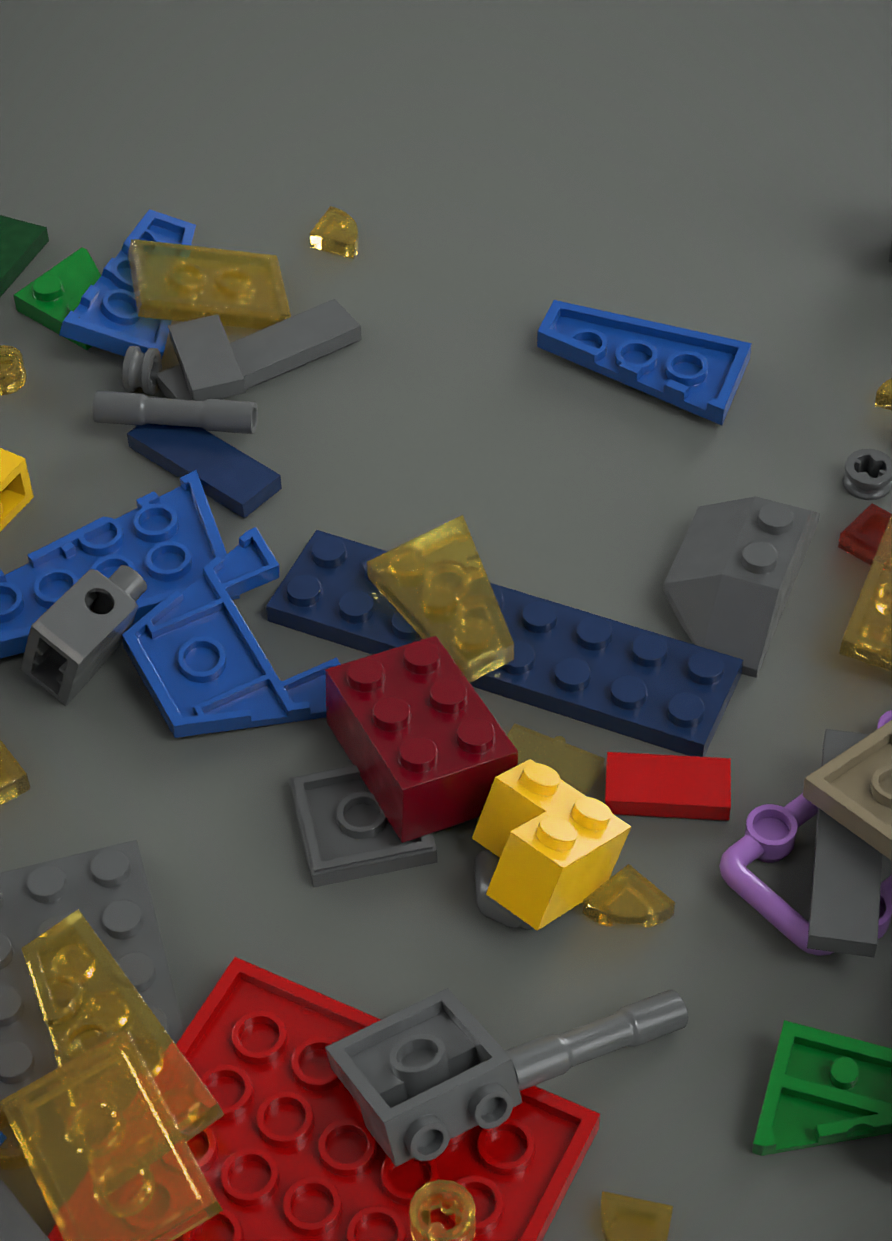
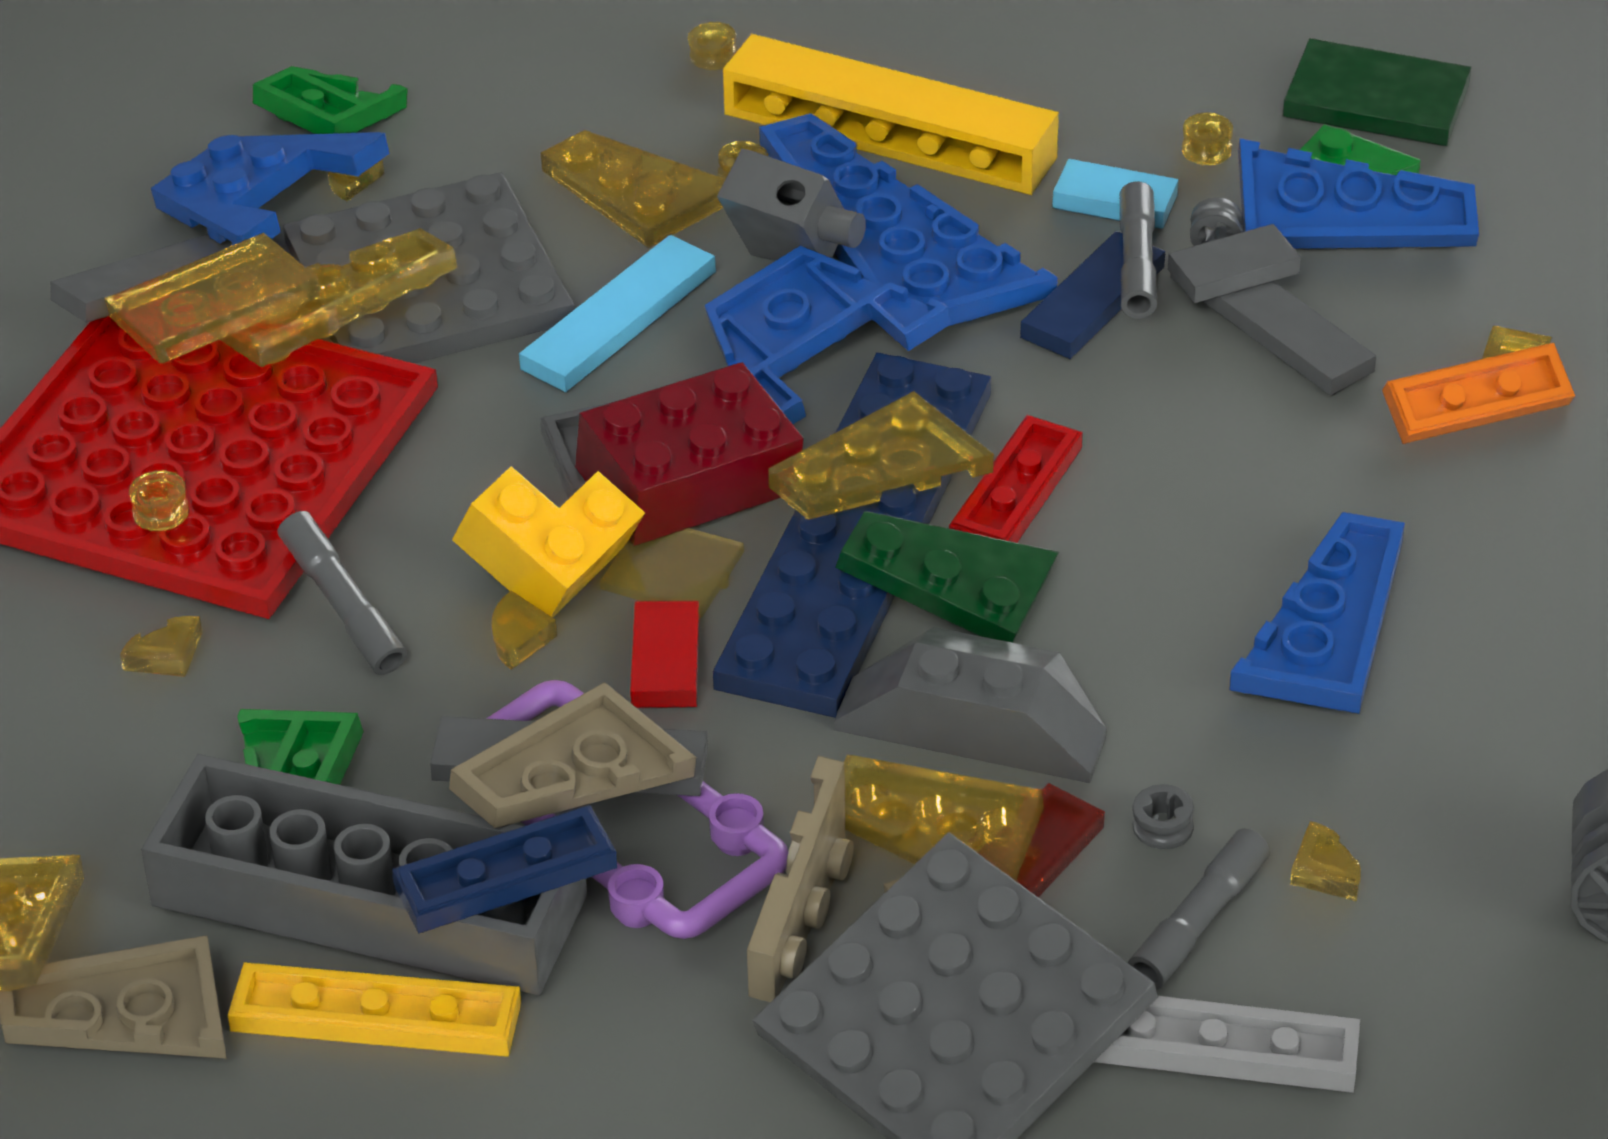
camera: 85 degrees right, 5 degrees down
clear yellow tile [128,239,291,329] -> none
dark grey plate [325,988,522,1167] -> none
none -> medium azure tile [519,235,716,392]
none -> dark green wing [835,511,1059,643]
none -> red tile [949,415,1083,543]
none -> medium azure tile [1052,159,1179,229]
none -> orange tile [1382,342,1575,444]

